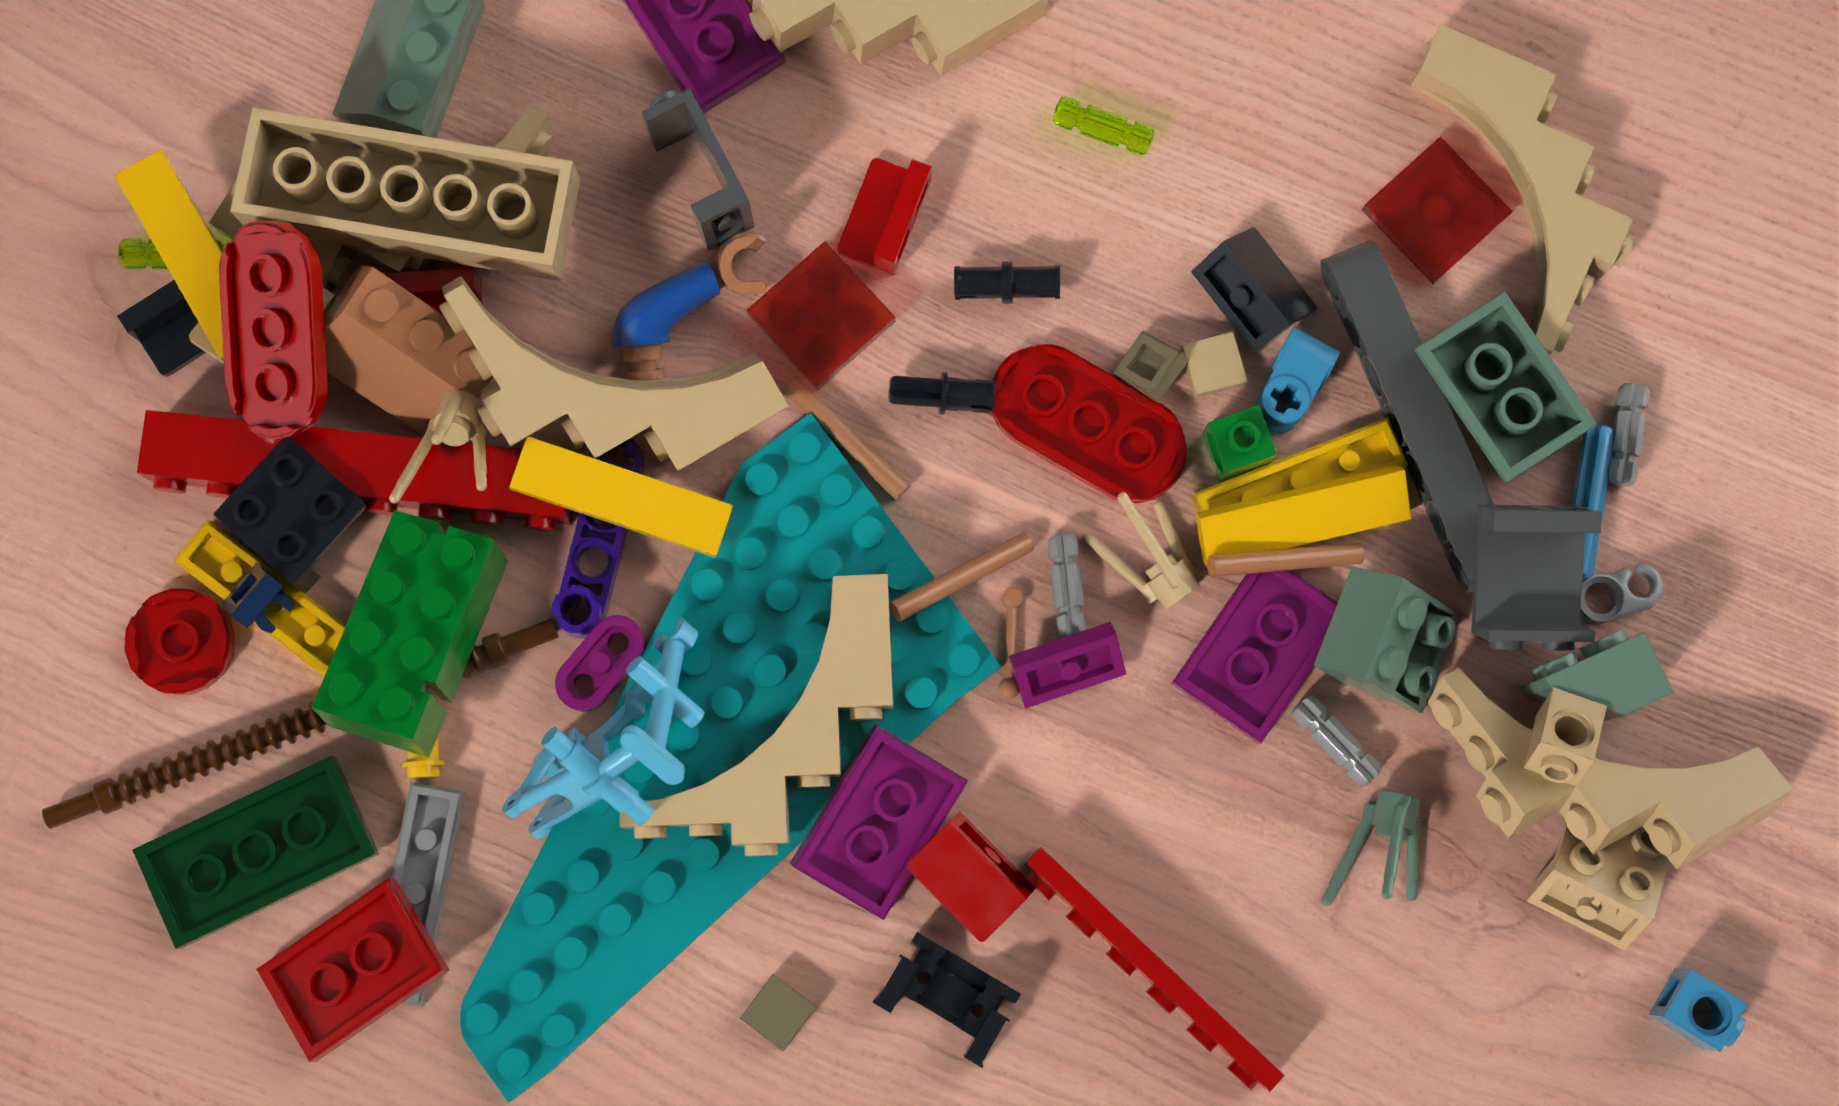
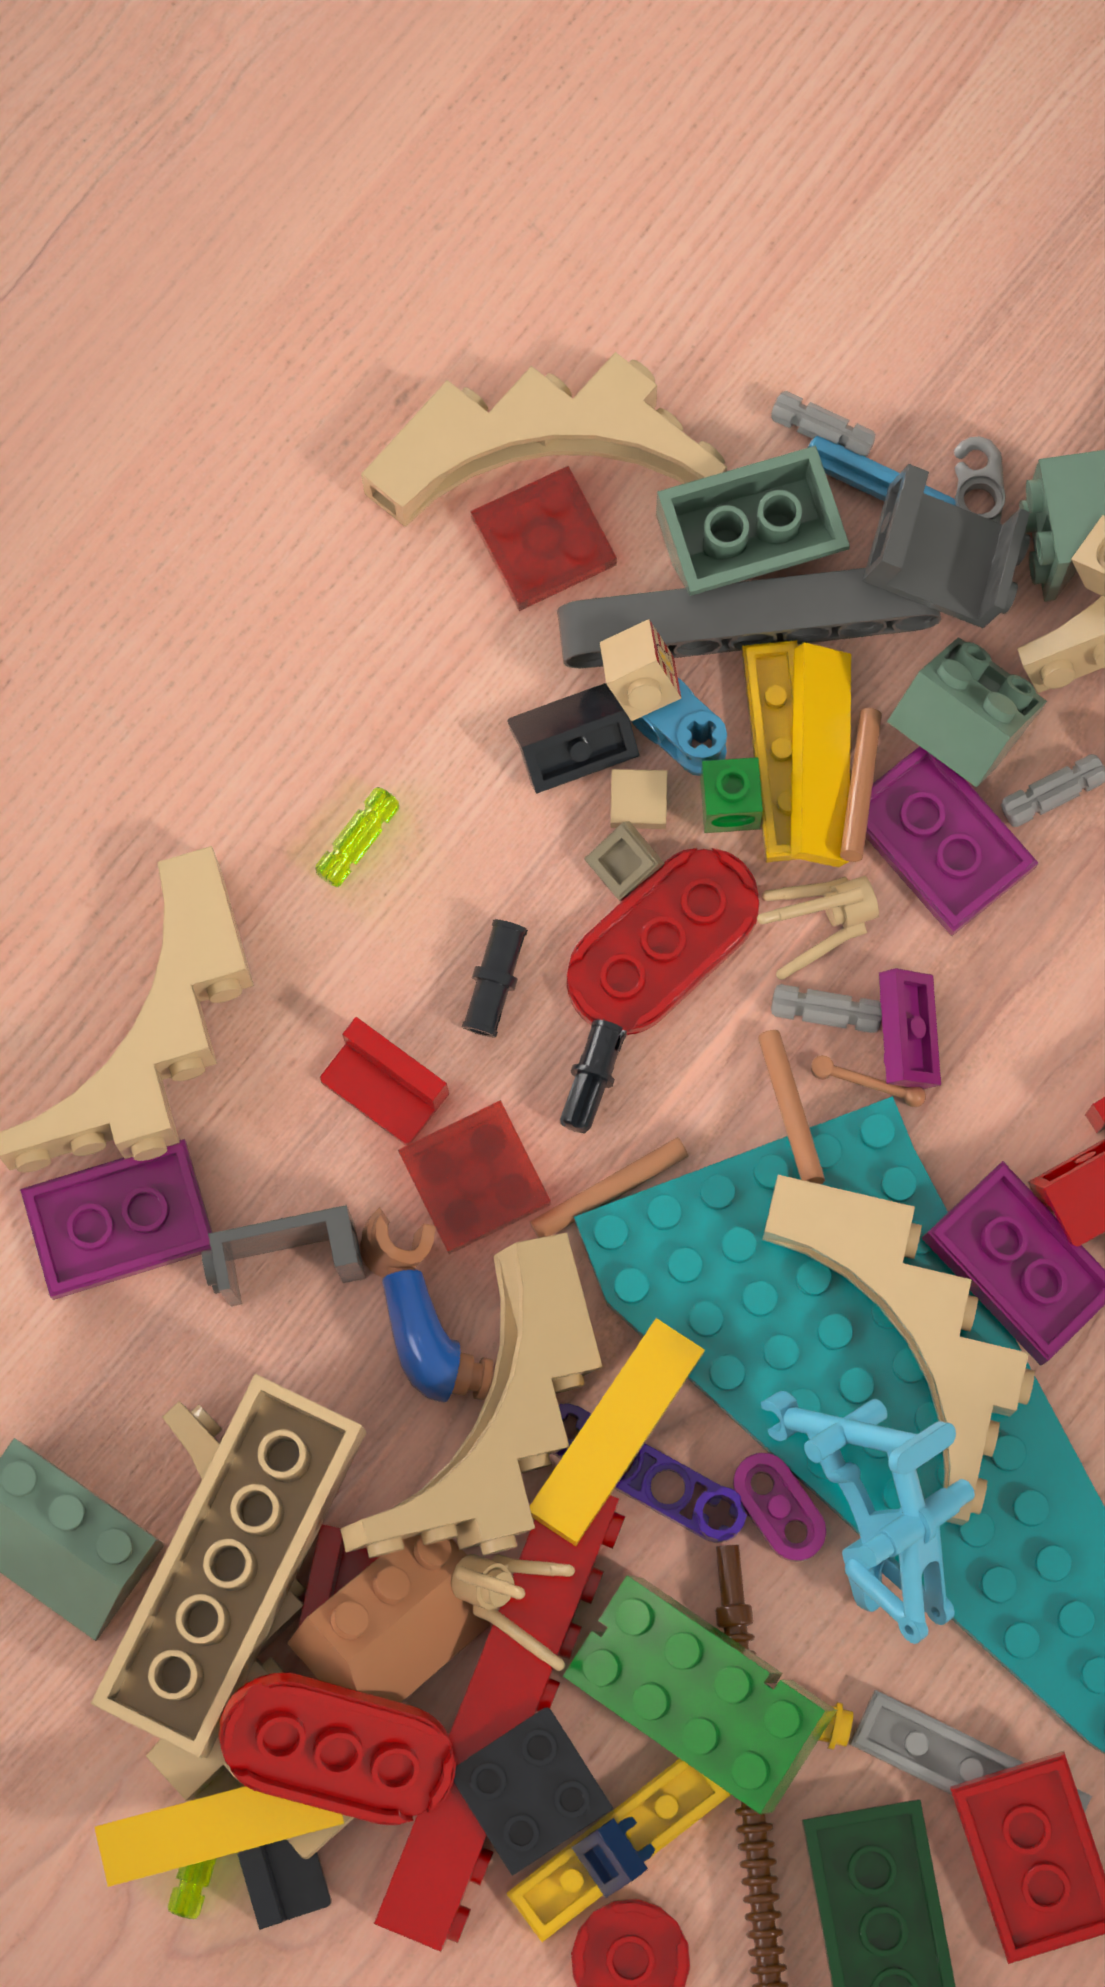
camera: 70 degrees left, 5 degrees down
none -> tan brick [600,619,681,721]

